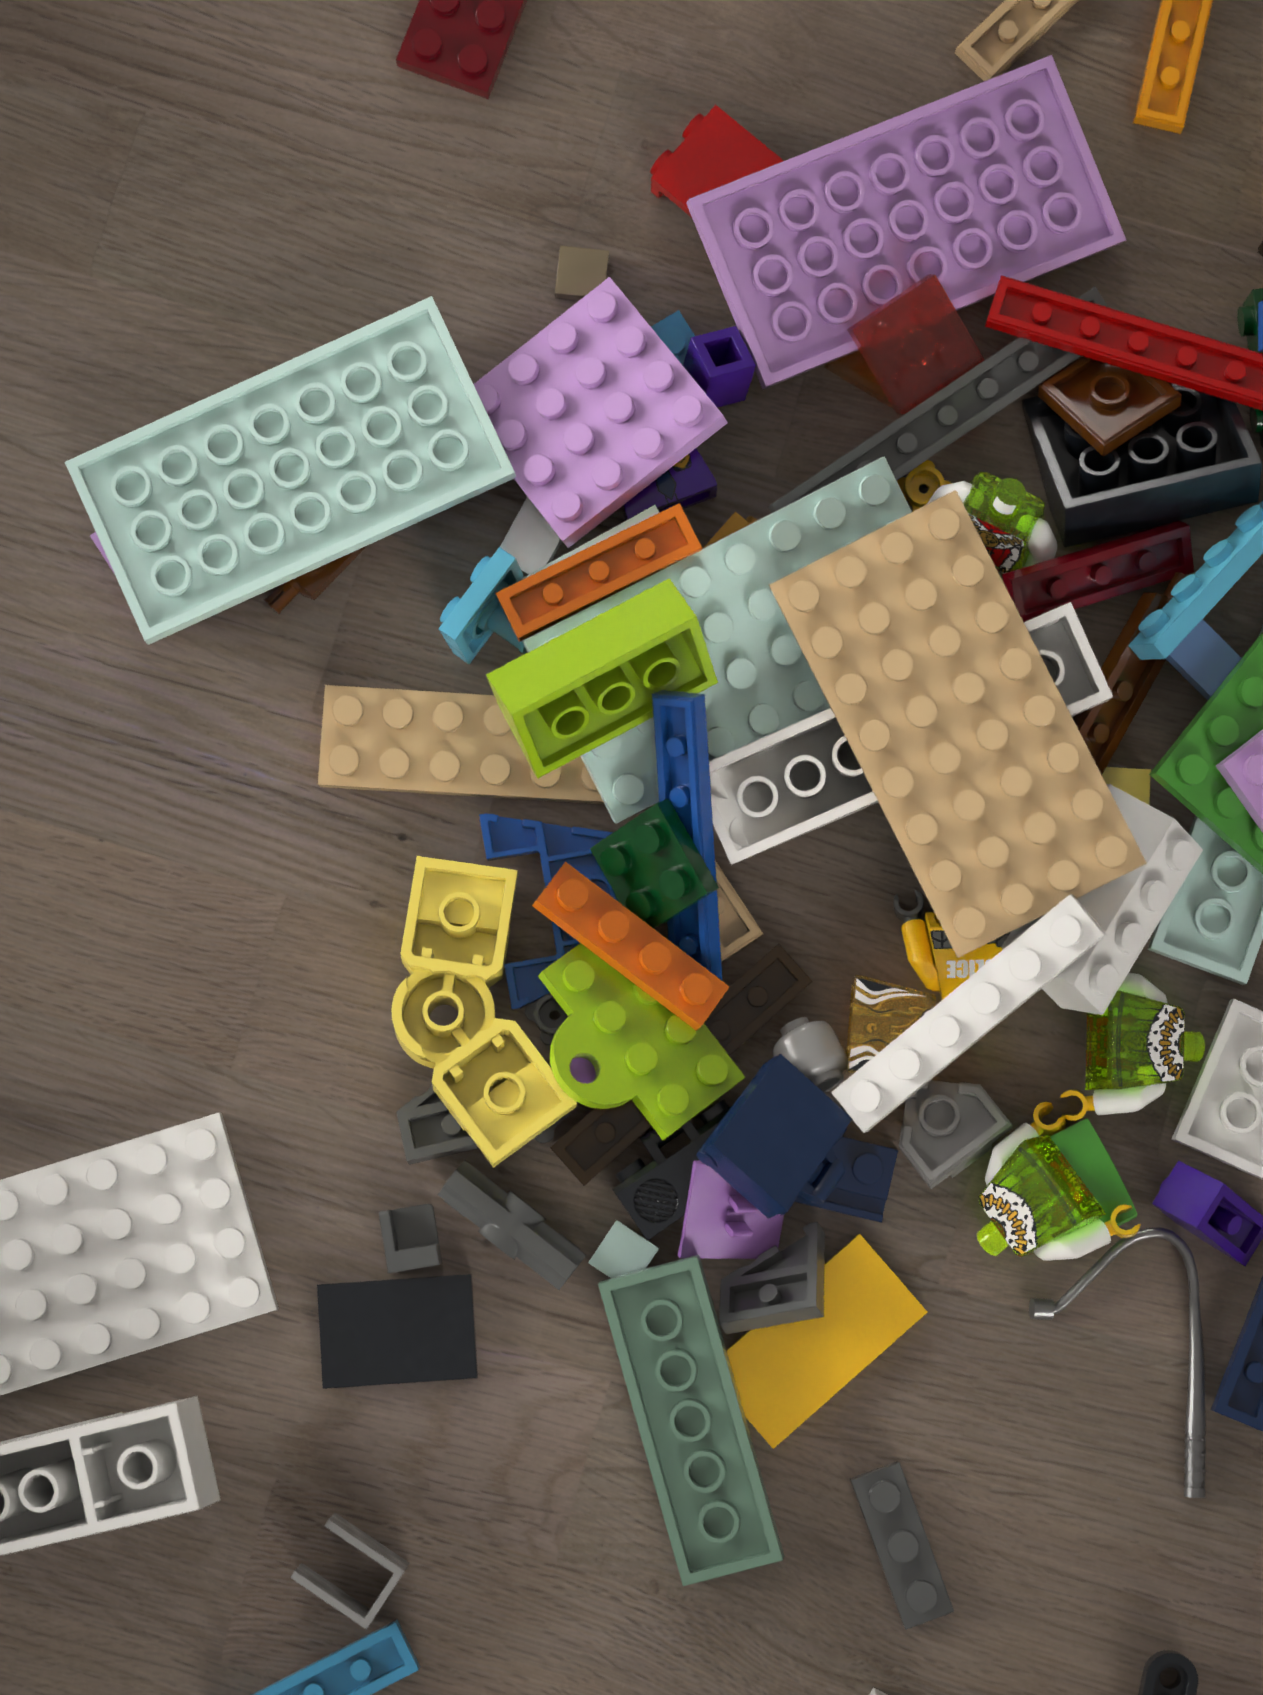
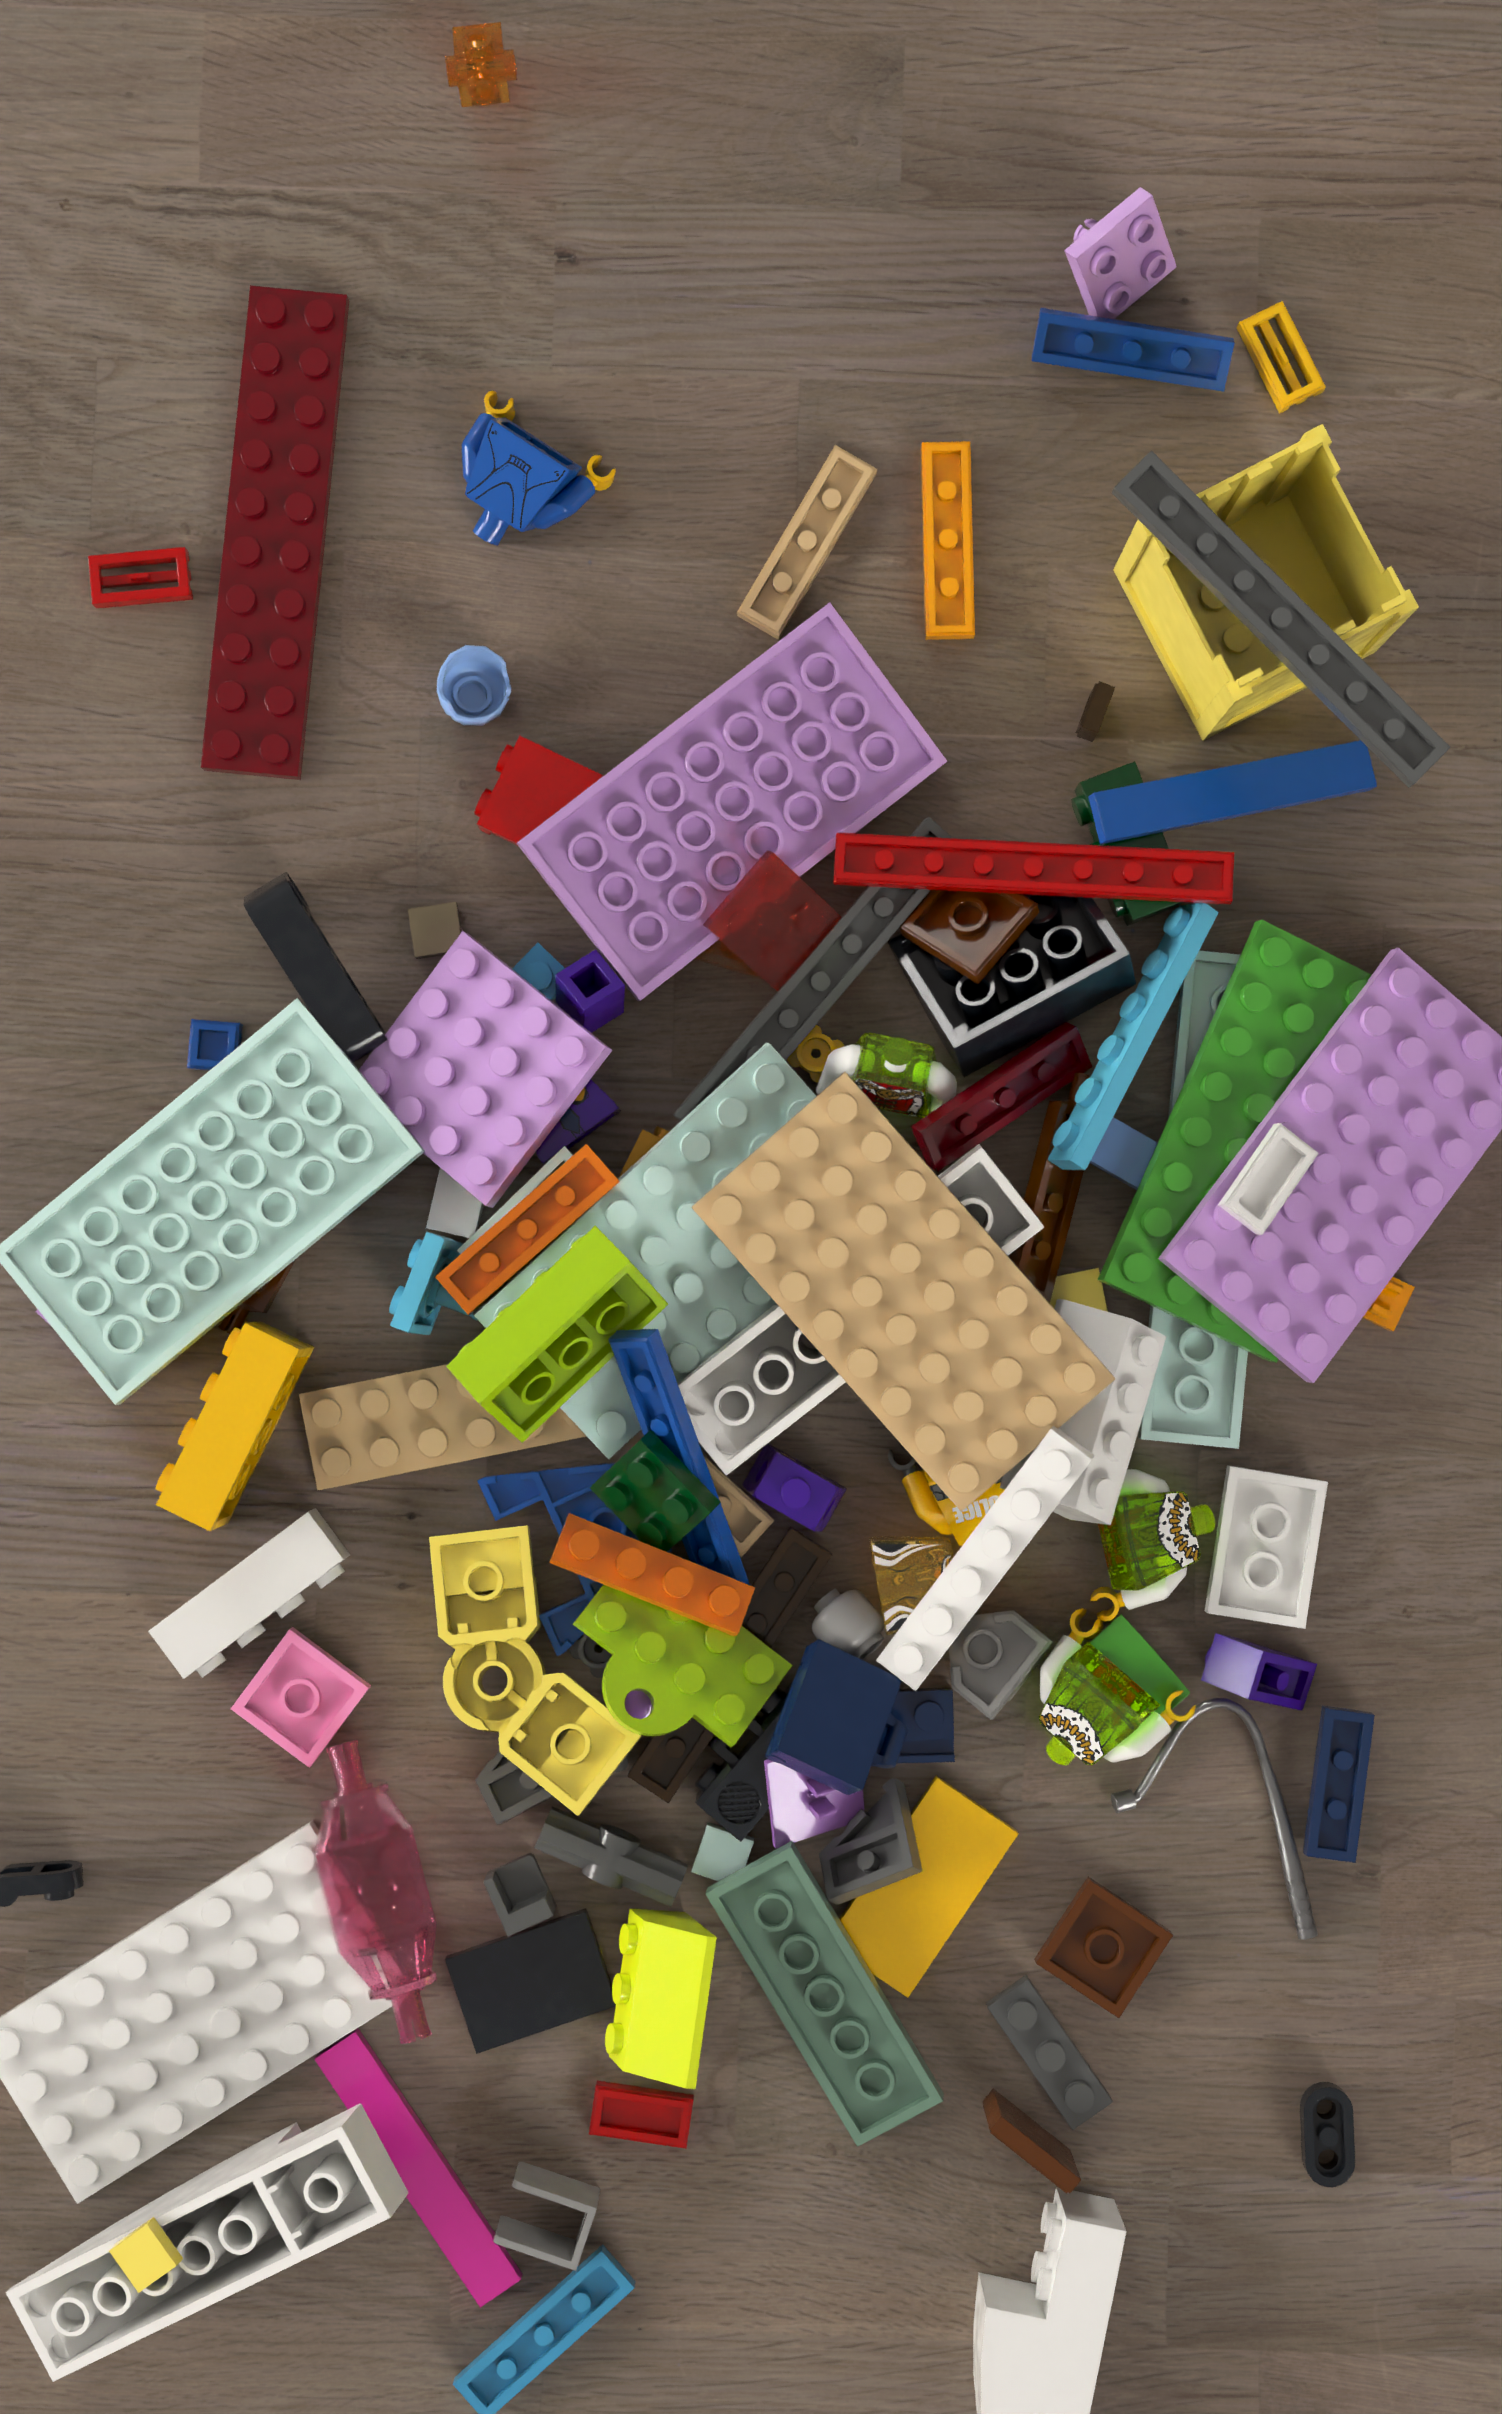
camera: 10 degrees left, 5 degrees up
none -> white brick [148,1508,350,1679]
none -> yellow brick [155,1322,314,1531]
none -> blue tile [187,1019,243,1071]
none -> bright pink plate [231,1627,371,1768]
none -> black beam [243,872,388,1063]
none -> clear pink plate [313,1739,437,2044]
none -> dark pink tile [314,2028,523,2308]
none -> light blue hair [437,645,511,726]
none -> red tile [589,2080,694,2149]
none -> neon yellow slope [605,1908,717,2089]
none -> dark purple torso [742,1443,847,1531]
none -> reddish brown tile [982,2088,1081,2194]
none -> reddish brown plate [1034,1876,1173,2018]

